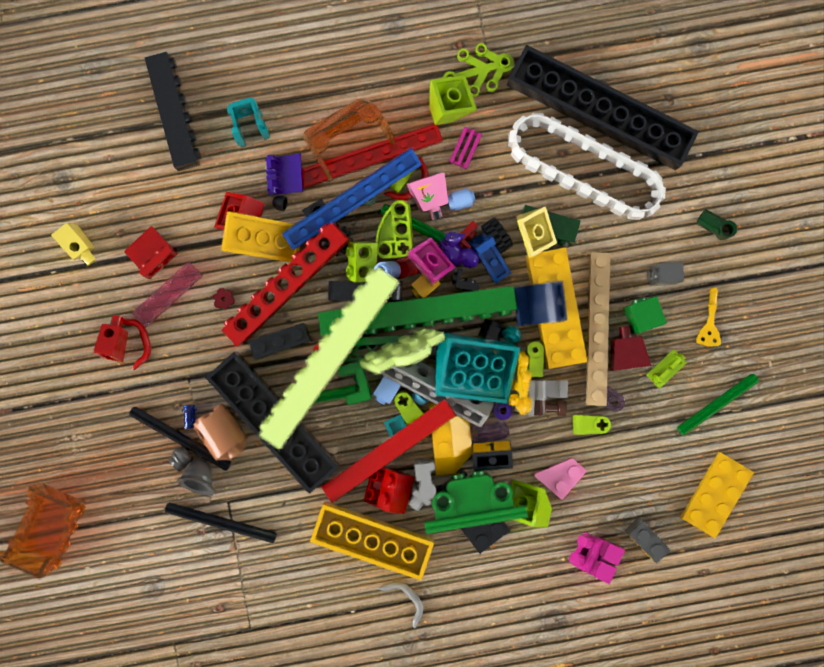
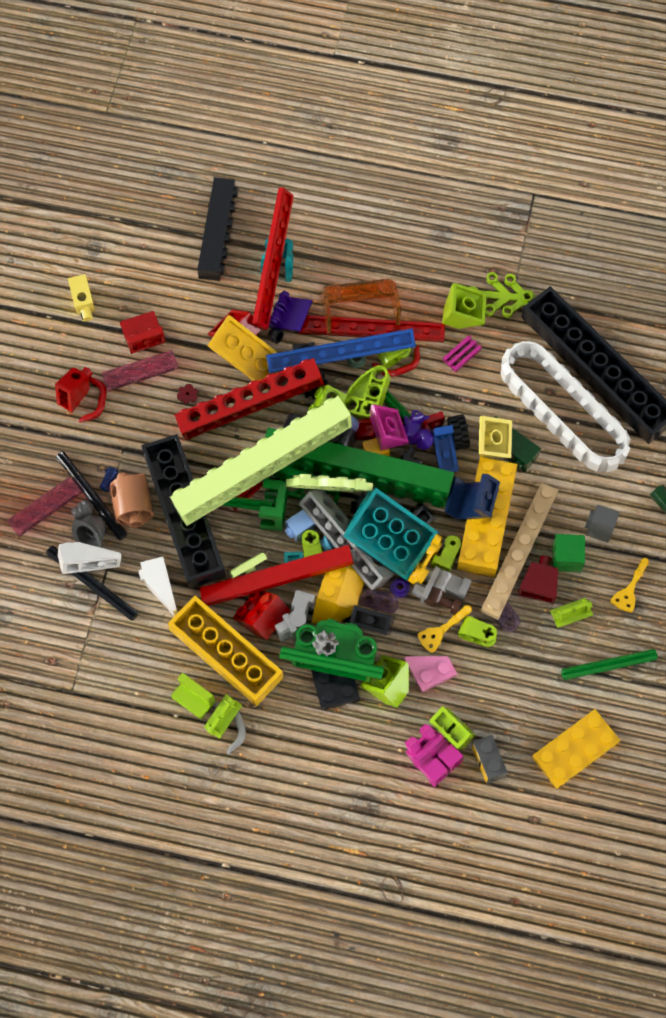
camera: 20 degrees right, 20 degrees down
black brick [248,323,312,360] -> none
bright pink torso [406,172,448,220] -> none
light blue brick [448,188,476,211] -> none
teal plate [502,326,521,343] -> none
none -> clear pink plate [7,477,82,537]
none -> white slope [57,542,121,574]
none -> white slope [138,557,178,616]
none -> lime panel [171,672,216,719]
none -> lime hinge [204,694,243,739]
none -> yellowish green plate [228,552,267,578]
none -> red tile [252,187,294,330]
none -> light grey gear [312,630,339,657]
none -> yellow piece [417,605,472,653]
none -> lime brick [429,706,477,750]

